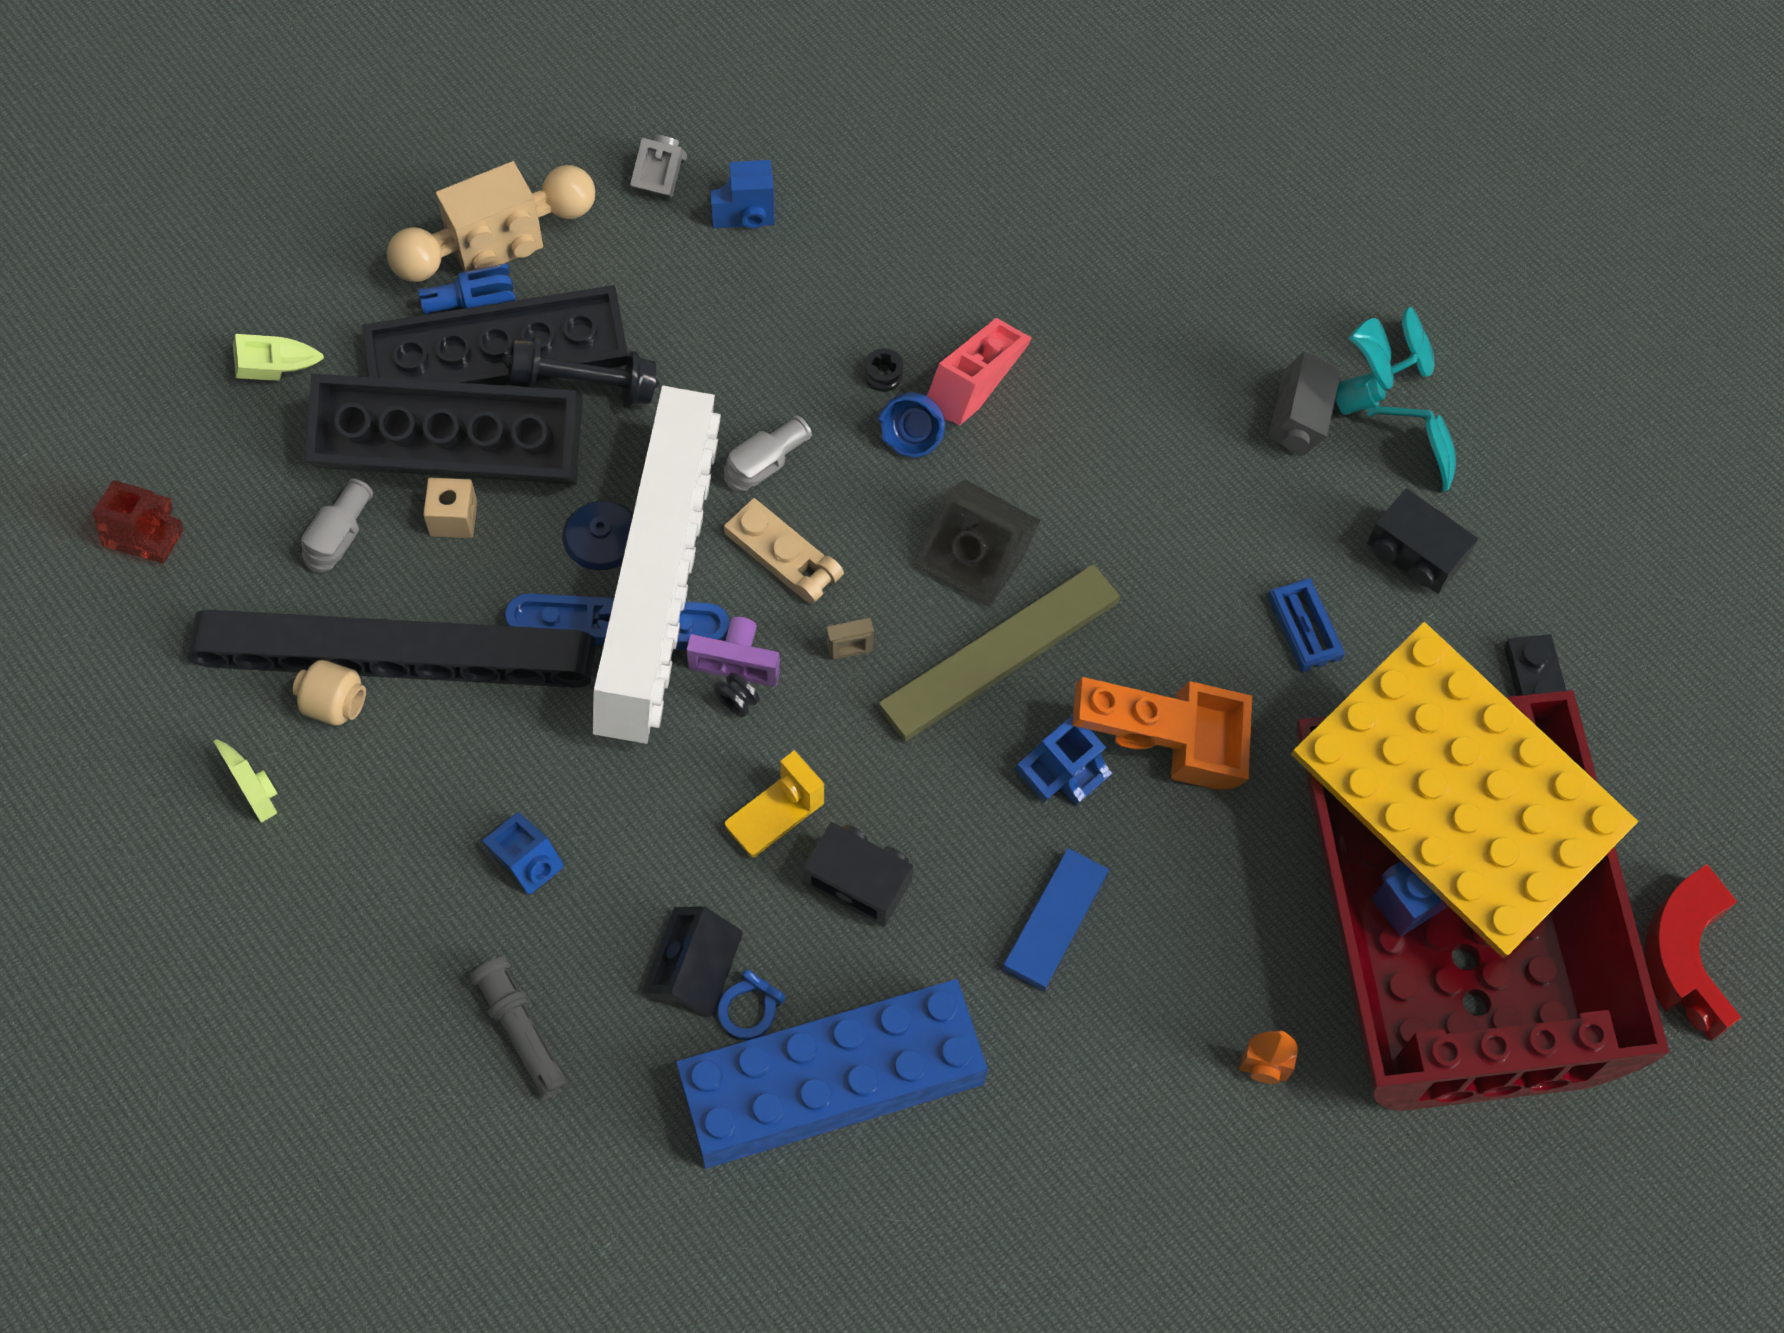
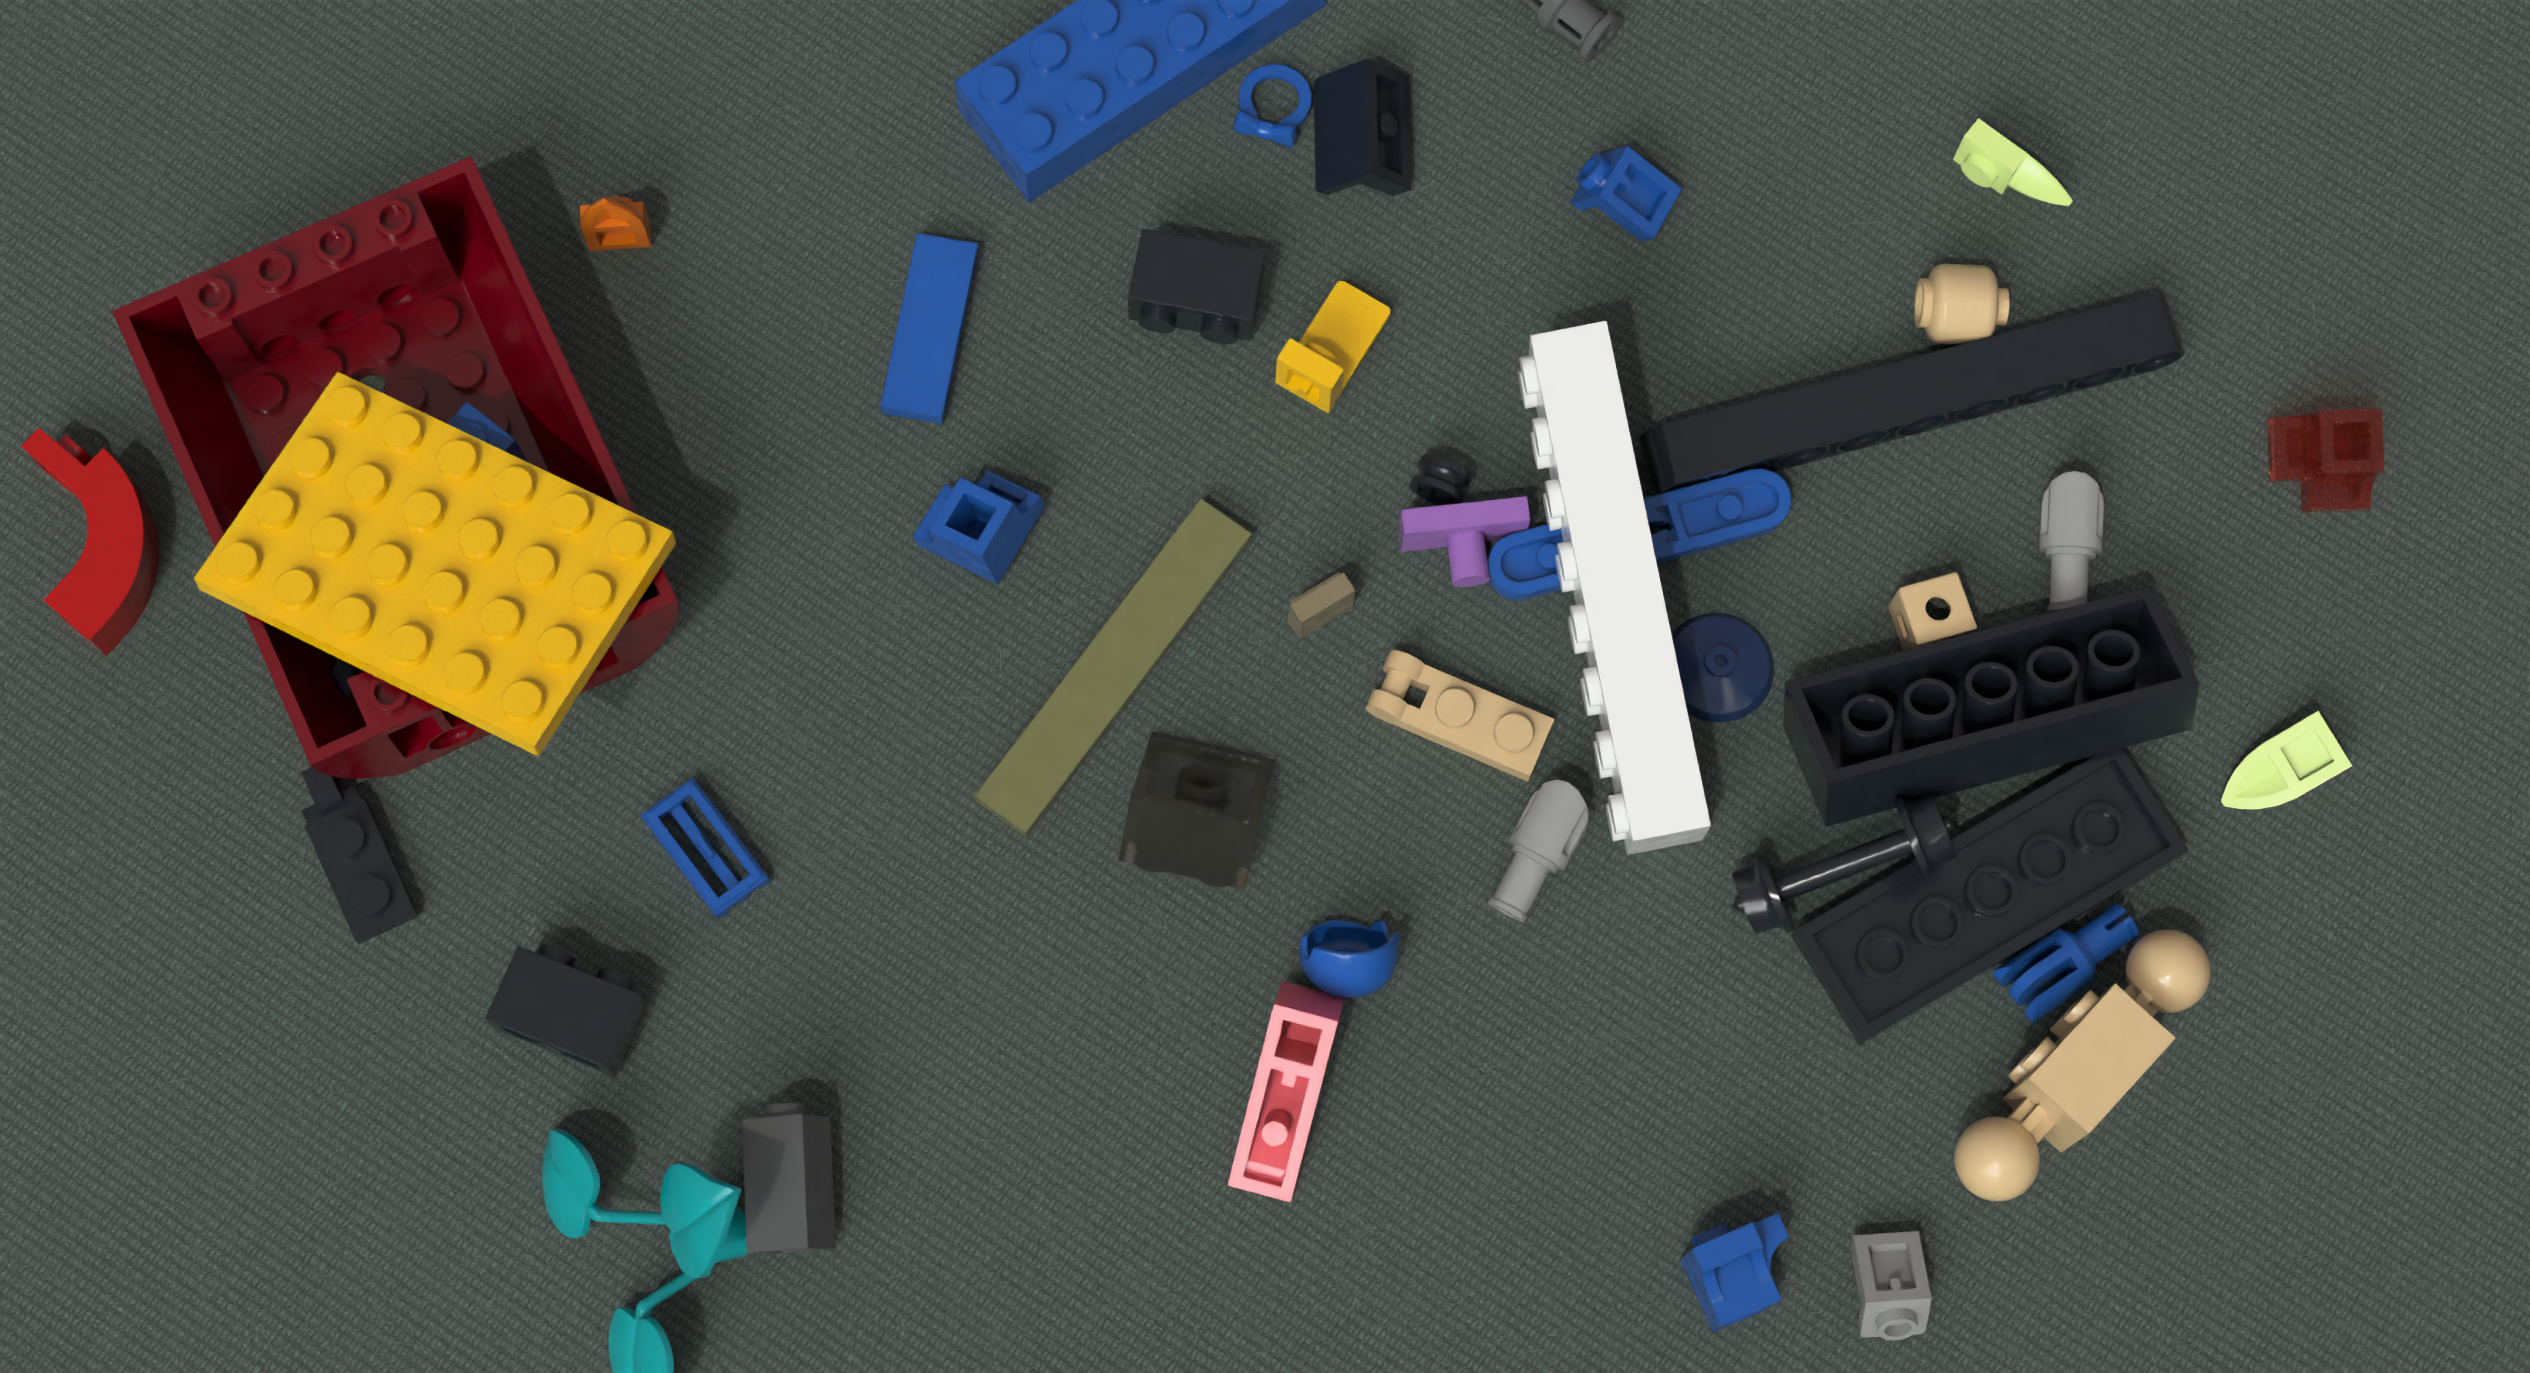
camera: 160 degrees right, 10 degrees up
black bush [865,348,903,392] -> none
orange plate [1072,677,1252,790] -> none

